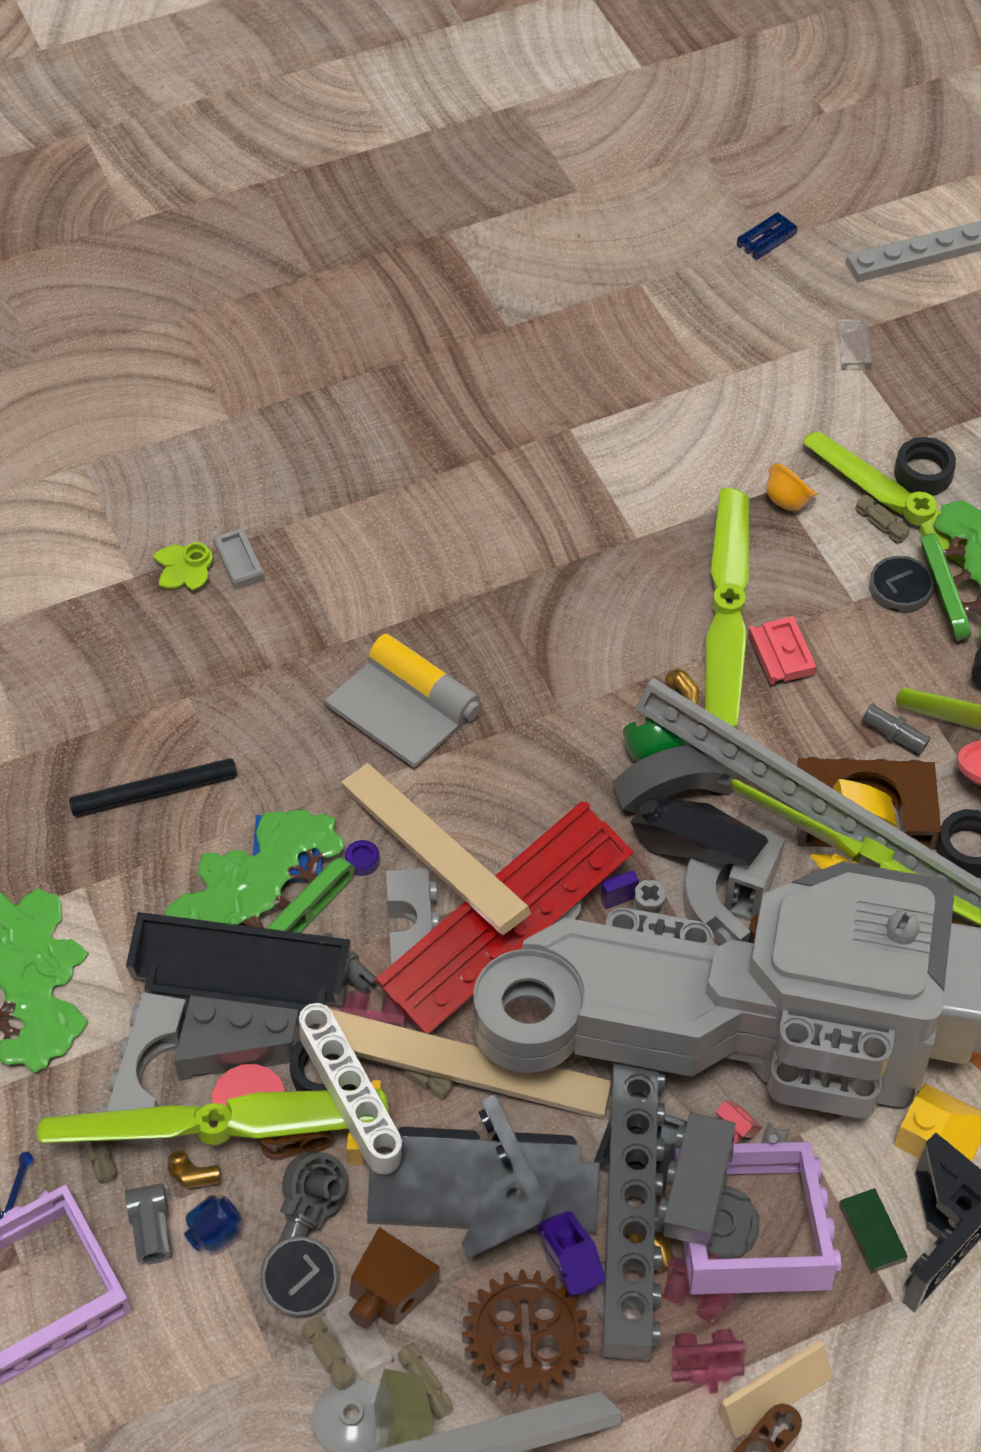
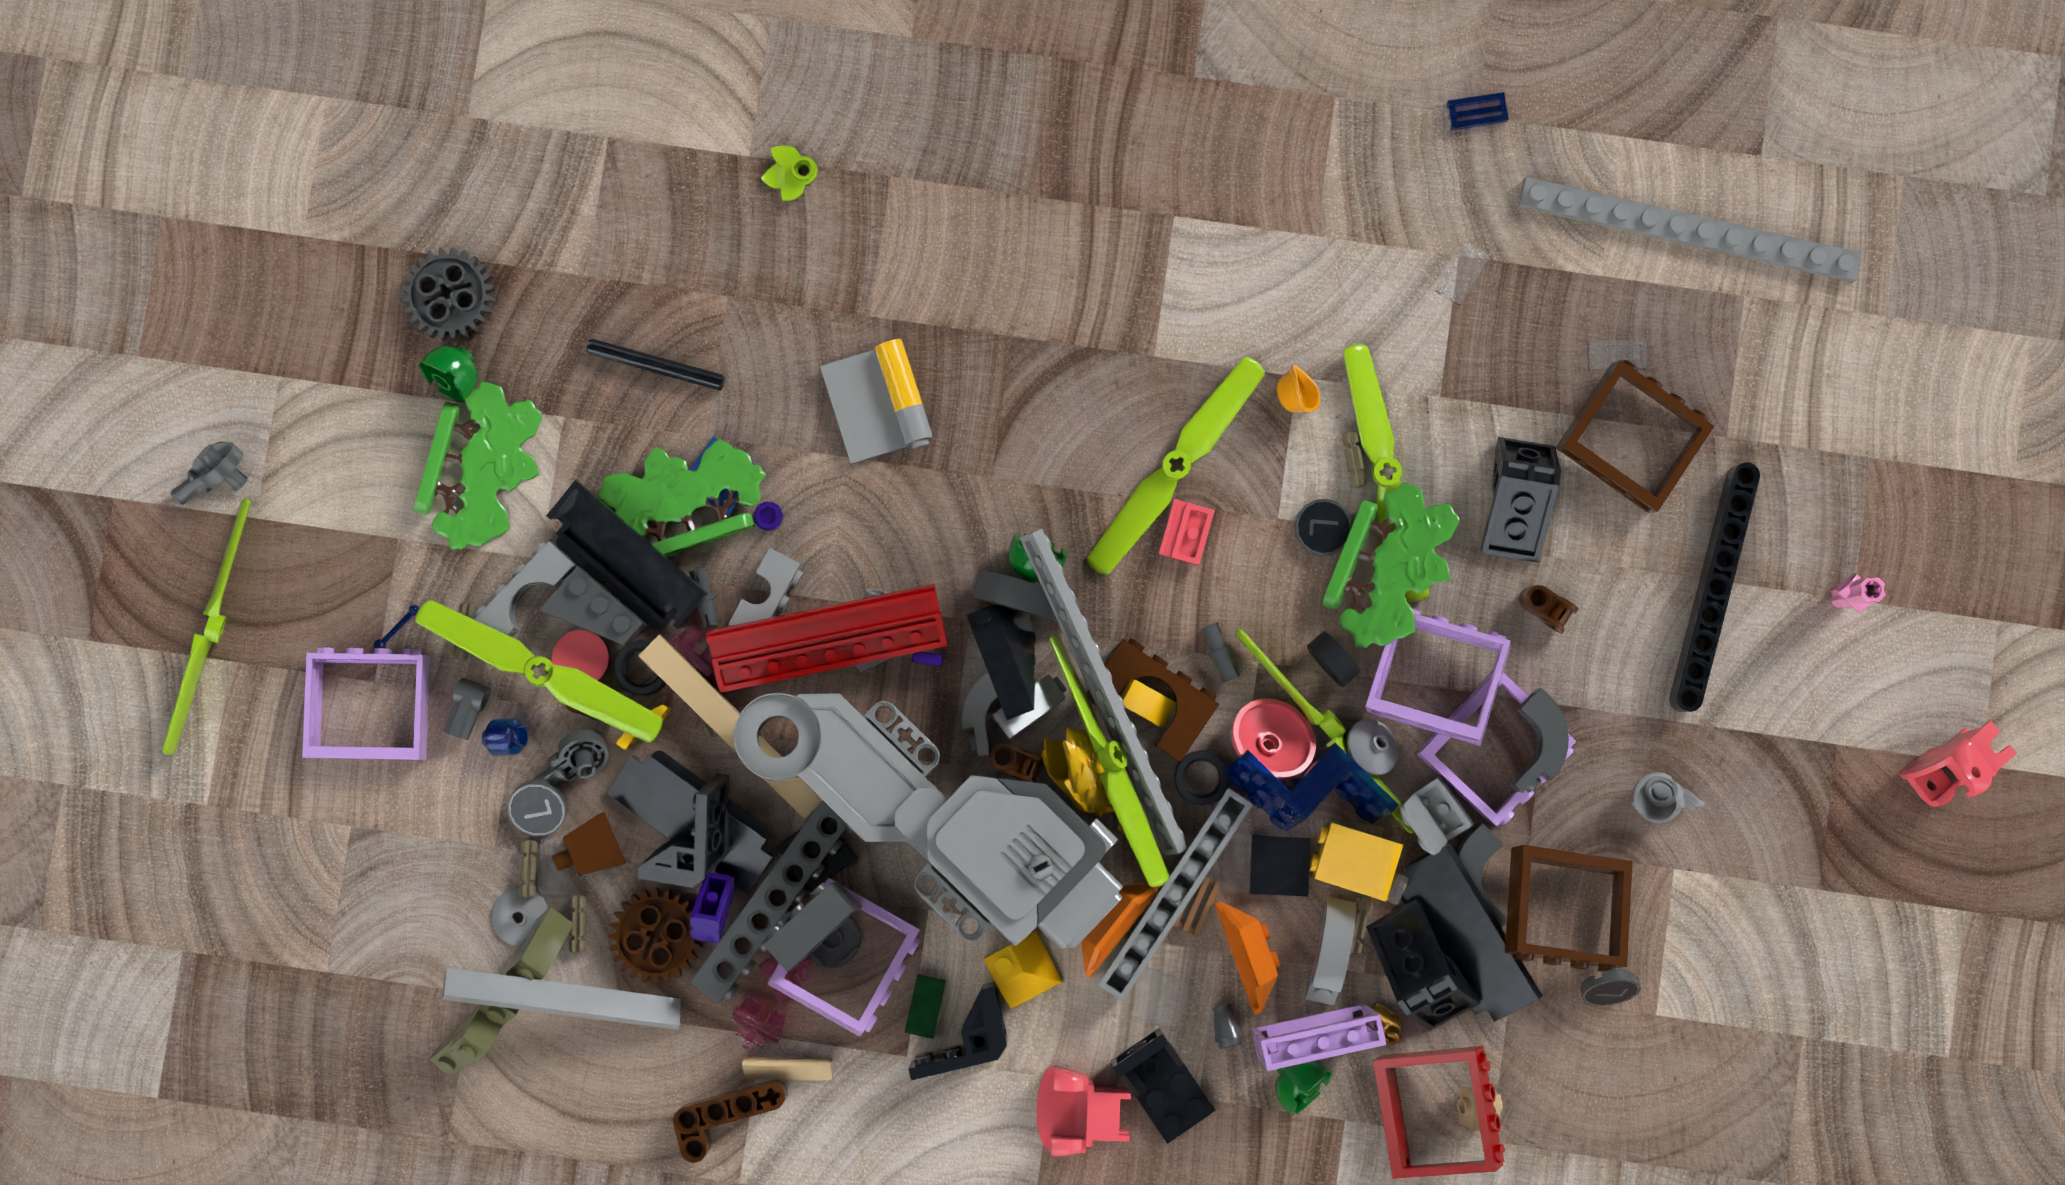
camera: 35 degrees right, 30 degrees up
pearl gold arm [167,1150,221,1188] -> none
light grey tile [213,528,265,590] -> none
white beam [299,1003,402,1174] -> none
tan tile [341,763,531,935] -> none
light grey bush [633,880,666,914] -> none
pearl gold arm [665,669,699,705] -> none
coral tile [716,1100,762,1144] -> none
light grey hand [762,1123,789,1143] -> none
black tyre [894,437,956,495] -> none

